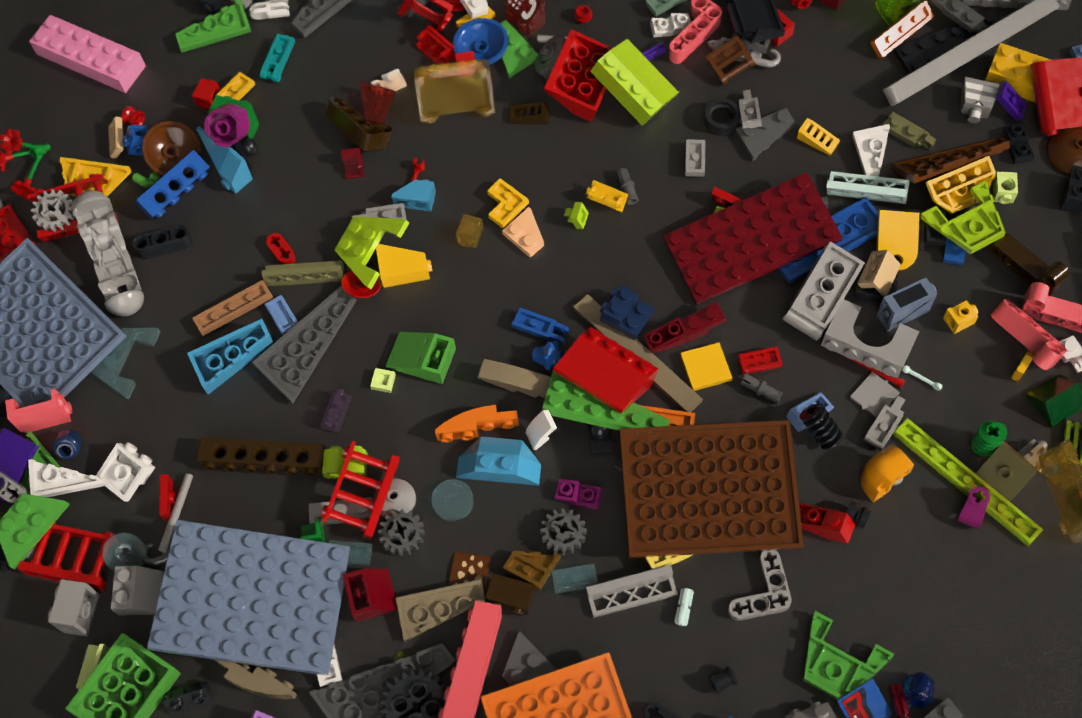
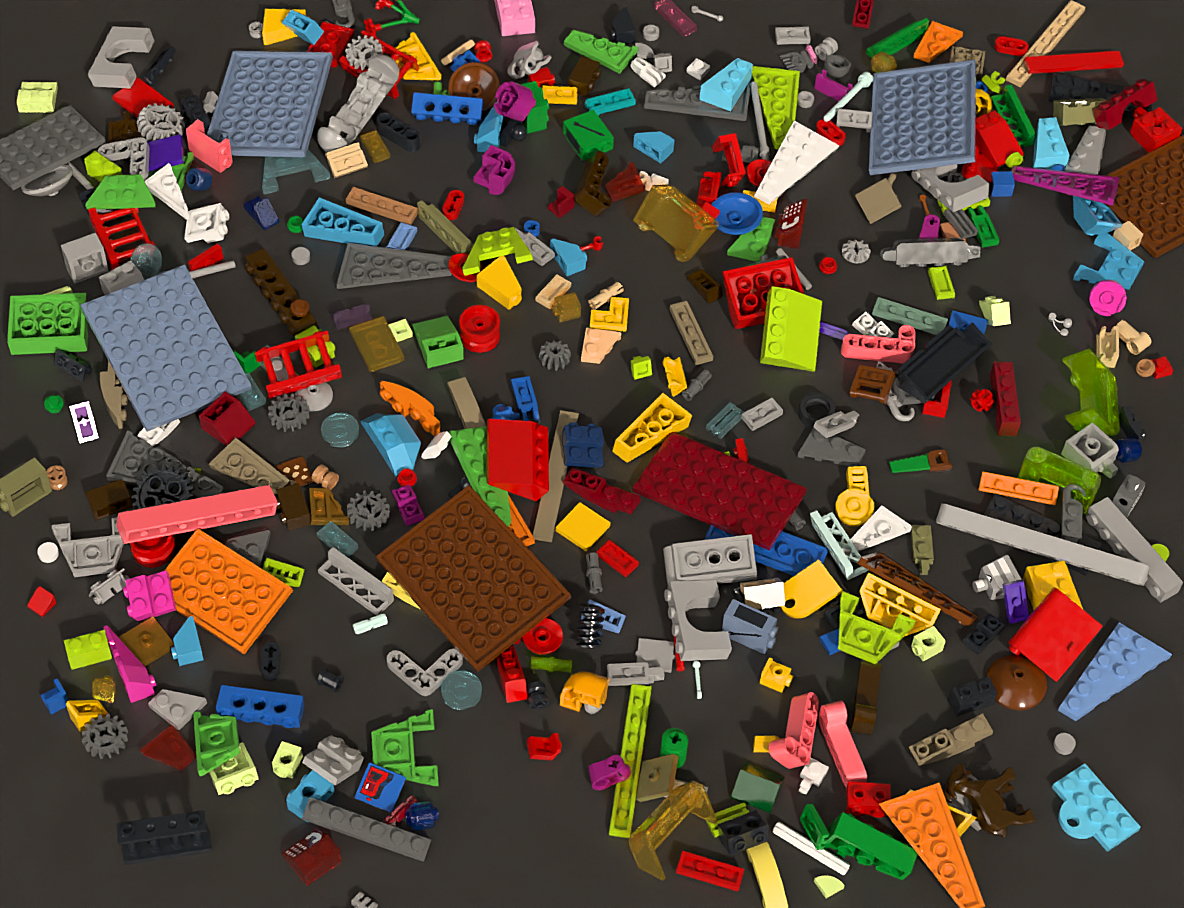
camera: 45 degrees right, 10 degrees down
none -> clear blue slope [244,196,279,230]
none -> lime slope [263,558,305,587]
none -> green plate [287,216,304,233]
none -> reddish brown plate [291,299,309,317]
none -> light grey tile [292,247,310,265]
none -> medium nougat wheel [312,464,339,490]
none -> tan plate [325,142,368,178]
none -> clear yellow tile [349,316,405,372]
none -> clear yellow plate [360,130,390,163]
none -> red plate [397,469,417,487]
none -> clear light blue tile [441,671,482,710]
none -> red wheel [459,305,500,353]
none -> magenta brick [474,145,515,195]
none -> light grey piece [508,41,552,80]
none -> red dish [523,618,563,654]
none -> blue bush [524,220,540,237]
none -> red bracket [527,733,562,761]
none -> clear neon green pin [531,656,572,673]
none -> tan tile [535,274,571,309]
none -> dark grey gear [539,339,571,371]
none -> green brick [563,110,614,161]
none -> dark brown brick [568,56,602,97]
none -> tan pin [588,282,623,310]
none -> yellow wedge [612,393,692,463]
none -> dark azure slope [633,131,674,163]
none -> dark tan plate [669,301,713,365]
none -> clear light blue tile [706,402,744,439]
none -> yellow tile [835,488,874,526]
none -> piece [889,450,952,473]

